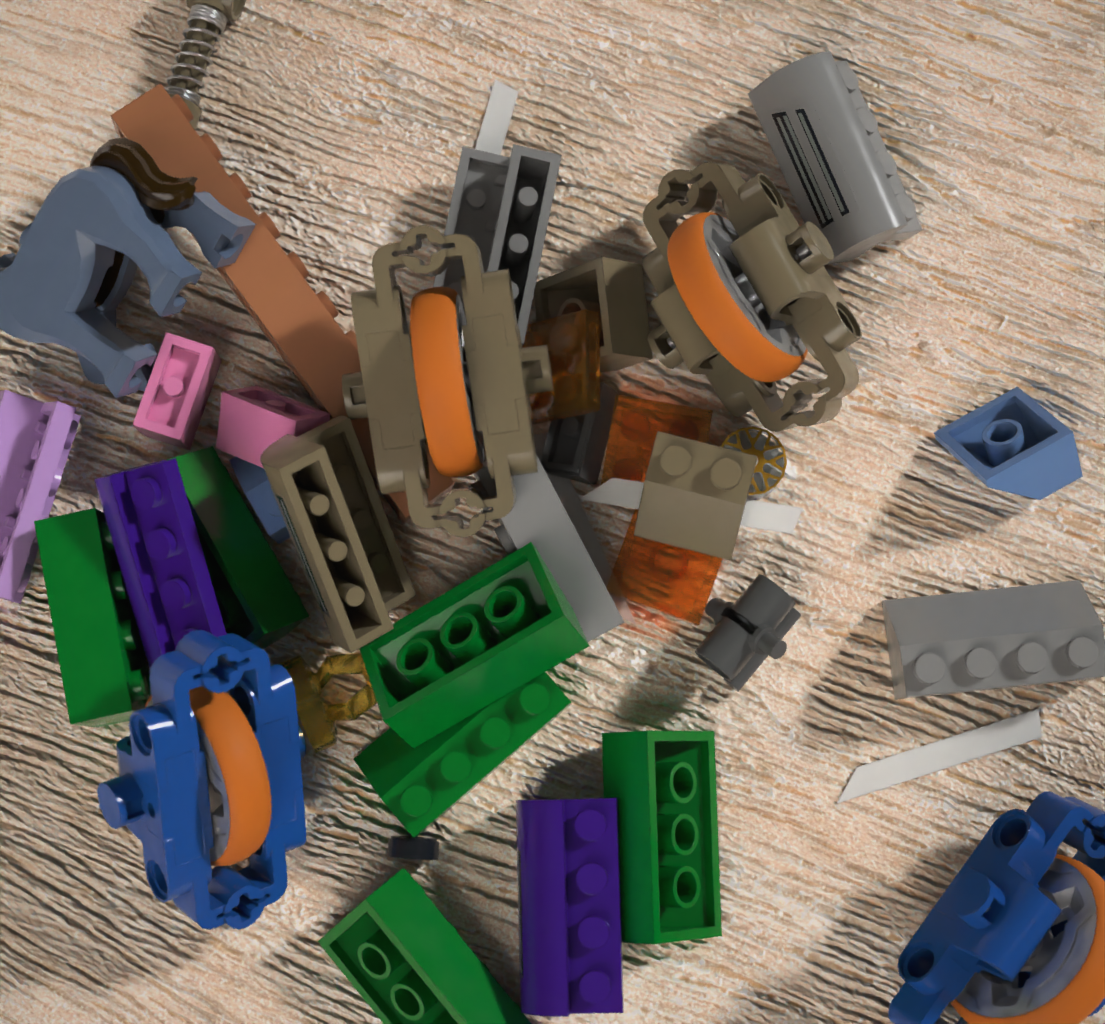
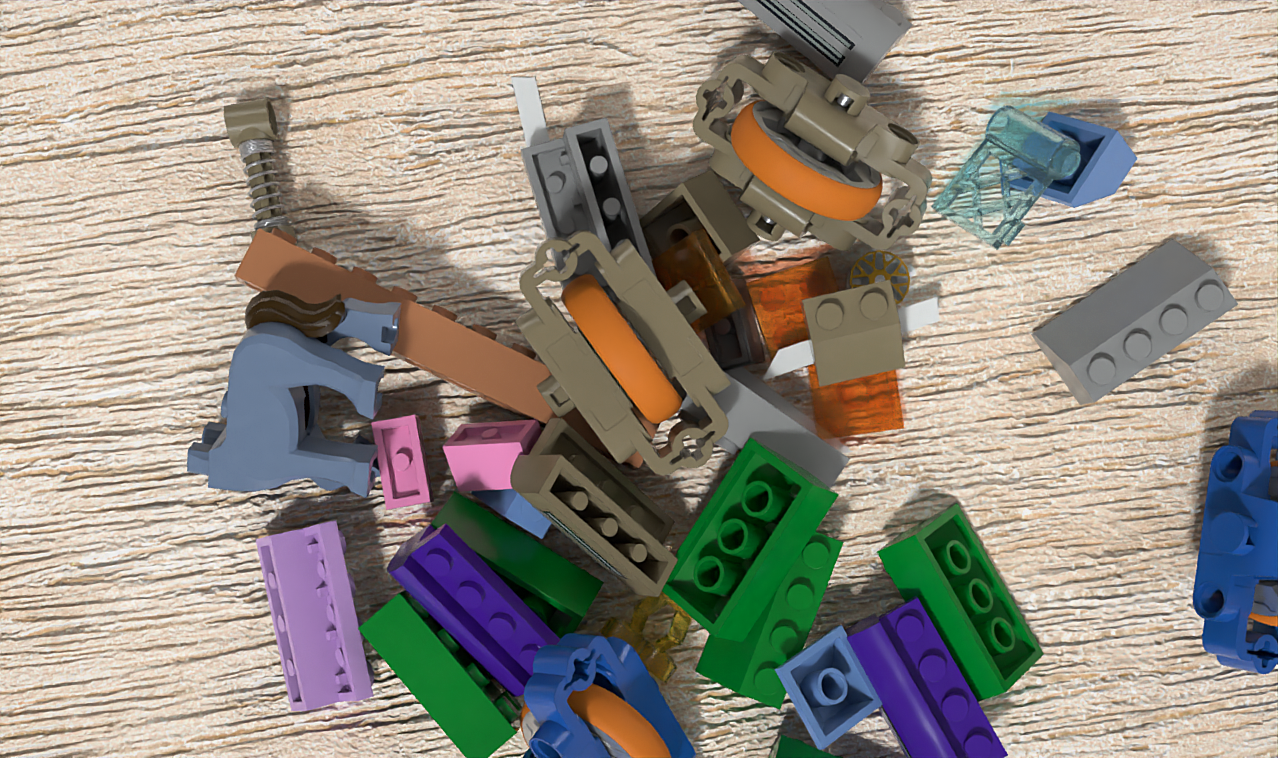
camera: 30 degrees left, 5 degrees up
black tile [387,836,439,860] -> none
dark grey pin [695,574,801,692] -> none
white sticker [836,708,1042,804] -> none
none -> medium blue slope [775,625,883,750]
none -> clear light blue piece [931,105,1081,250]

